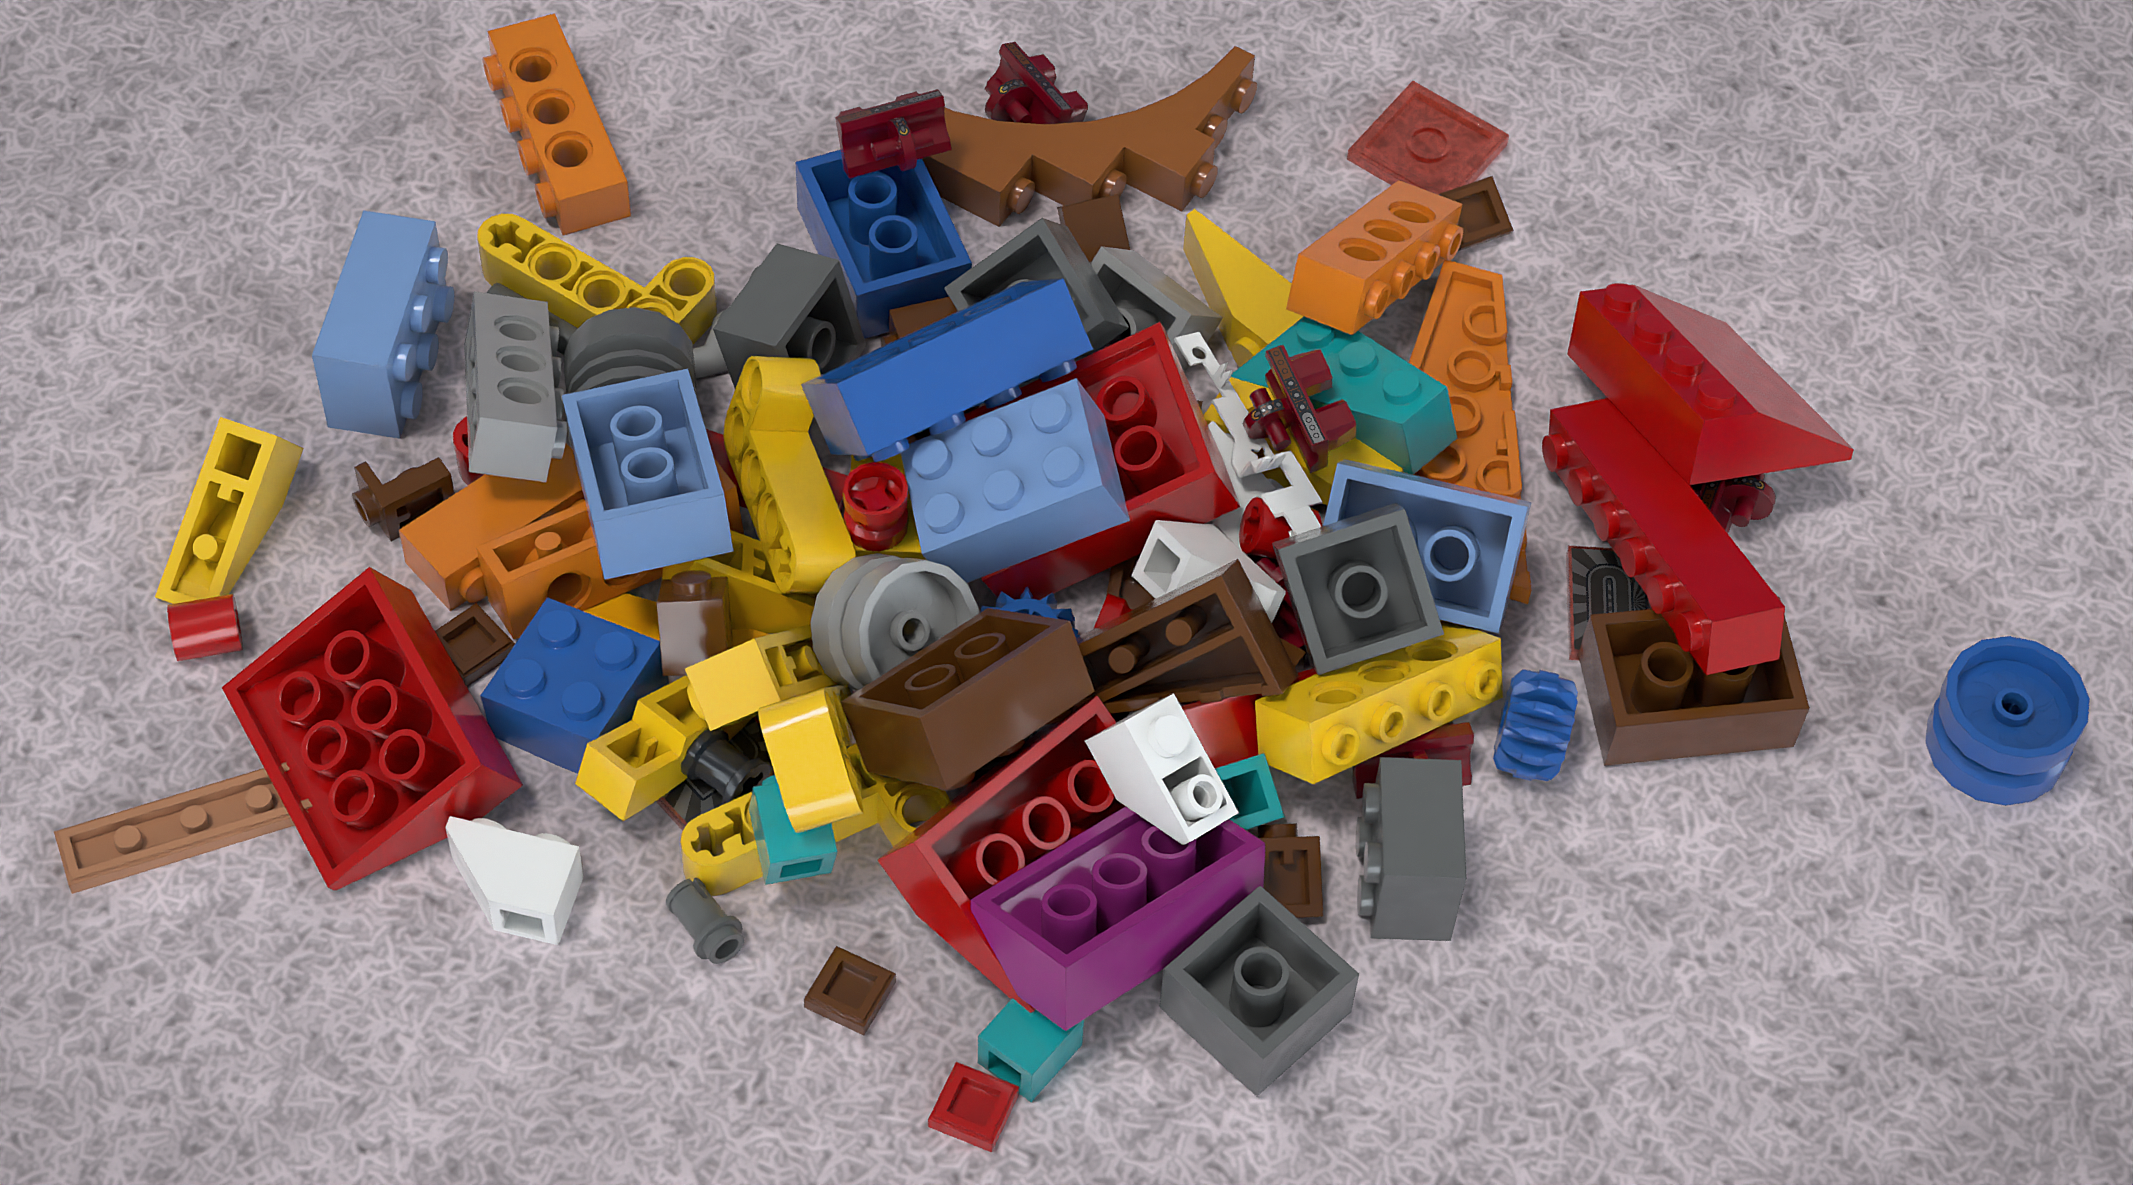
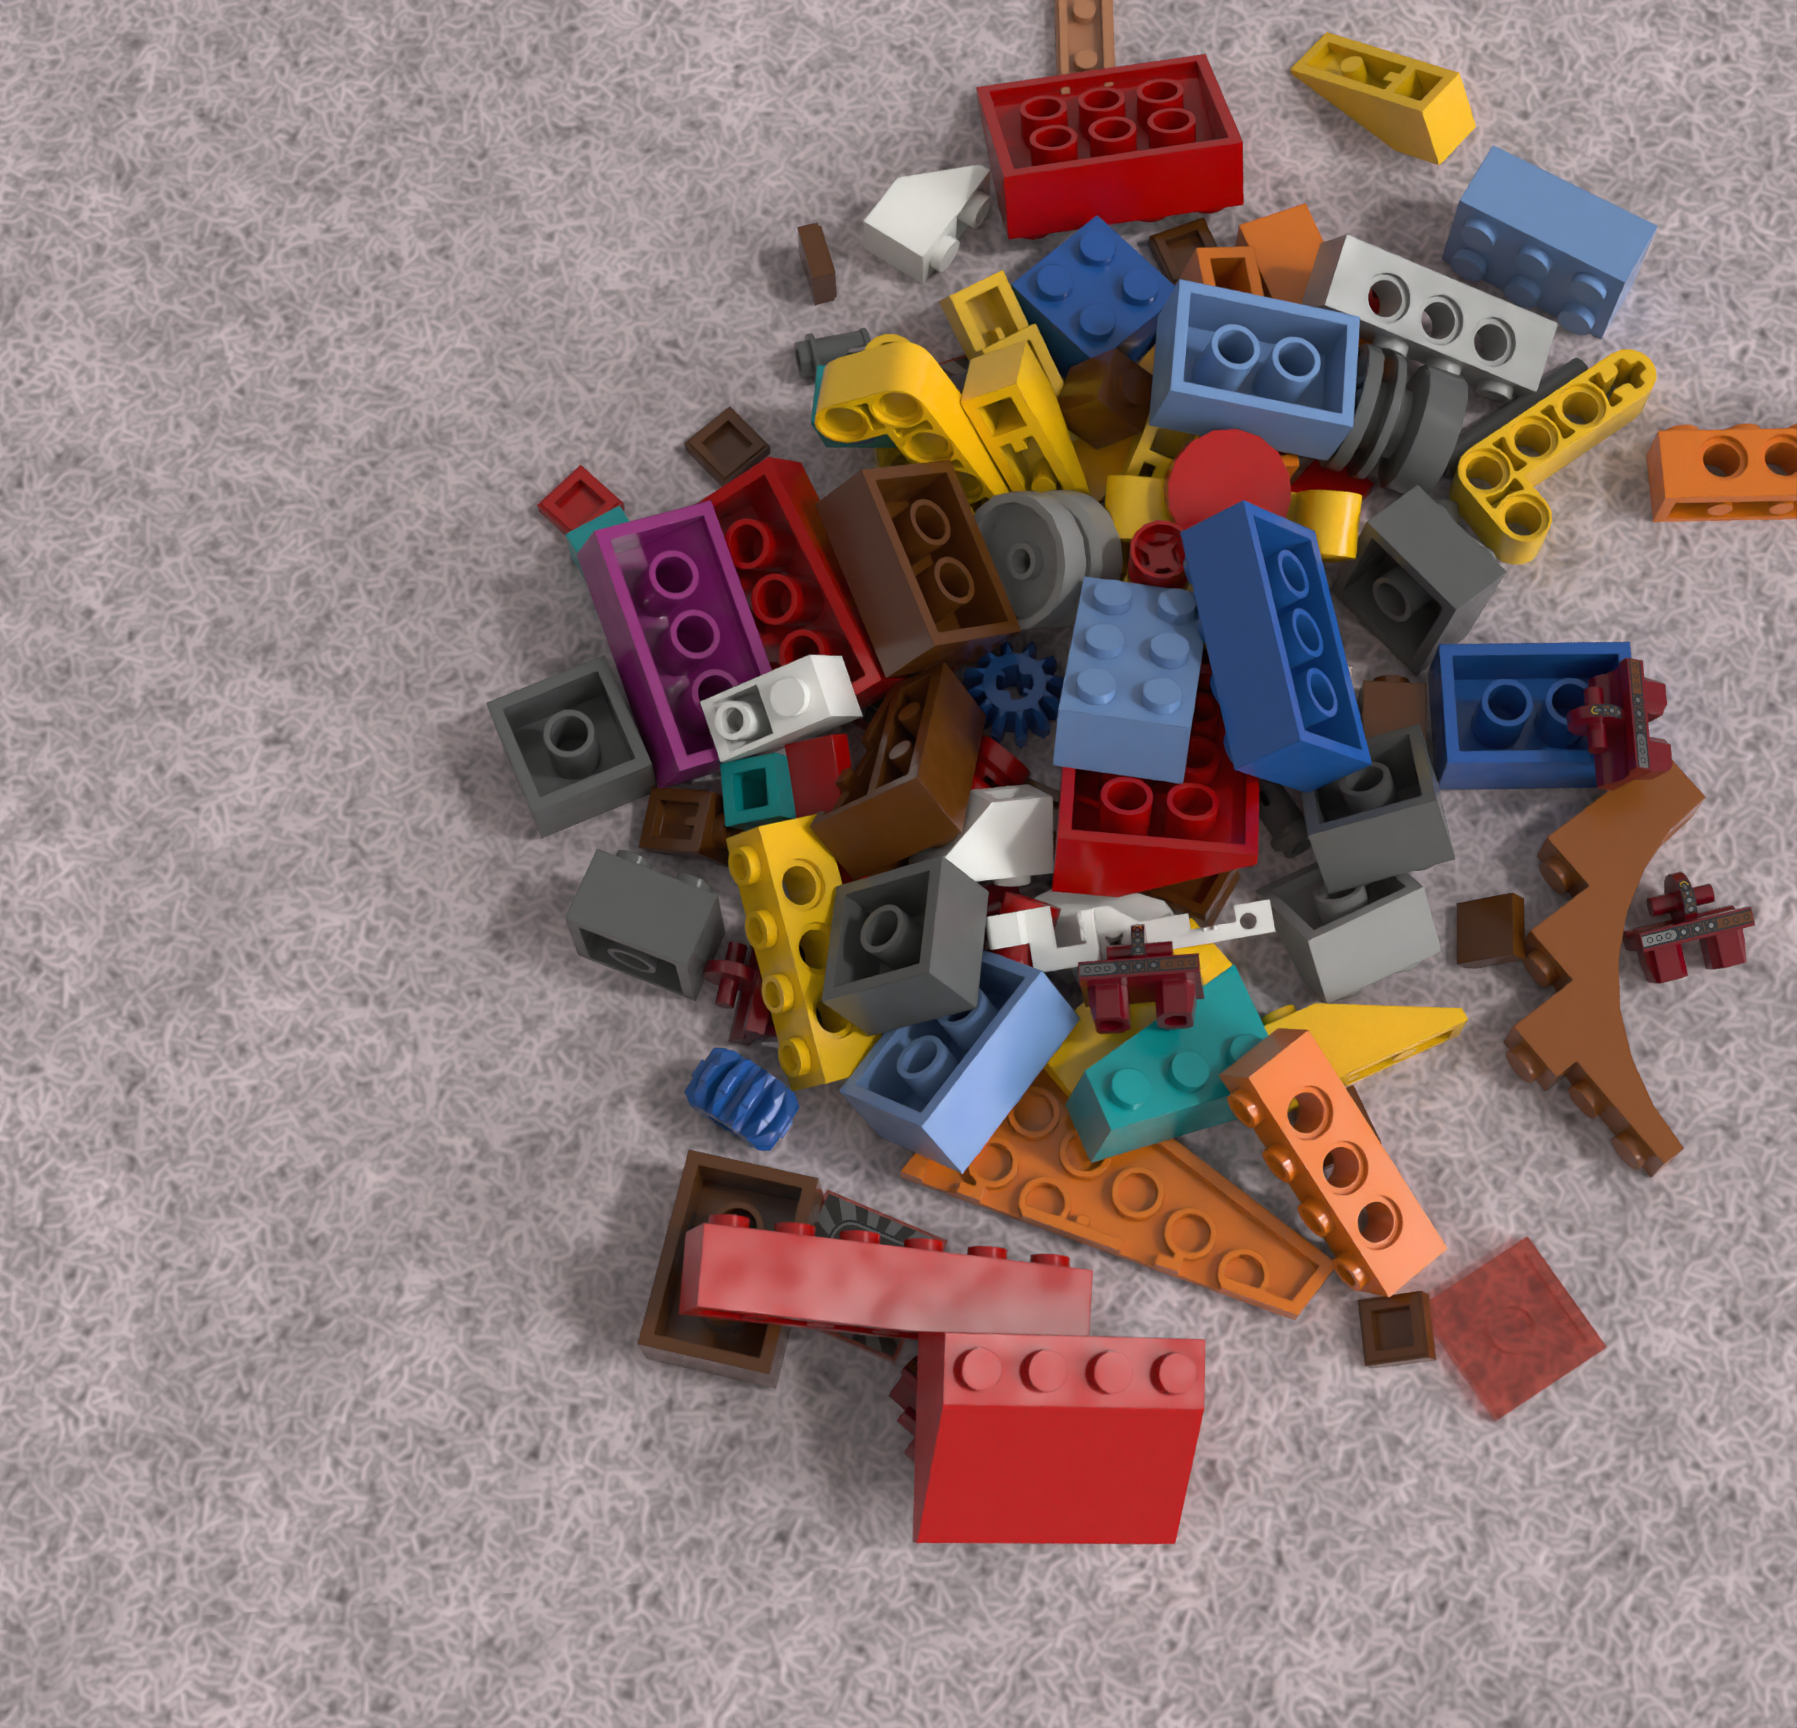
camera: 115 degrees right, 15 degrees up
red gear [167,594,243,661] -> none
reddish brown bracket [352,457,455,542] -> none
blue wheel [1925,636,2090,806] -> none
none -> reddish brown tile [797,222,837,305]
none -> red tile [1163,429,1291,530]

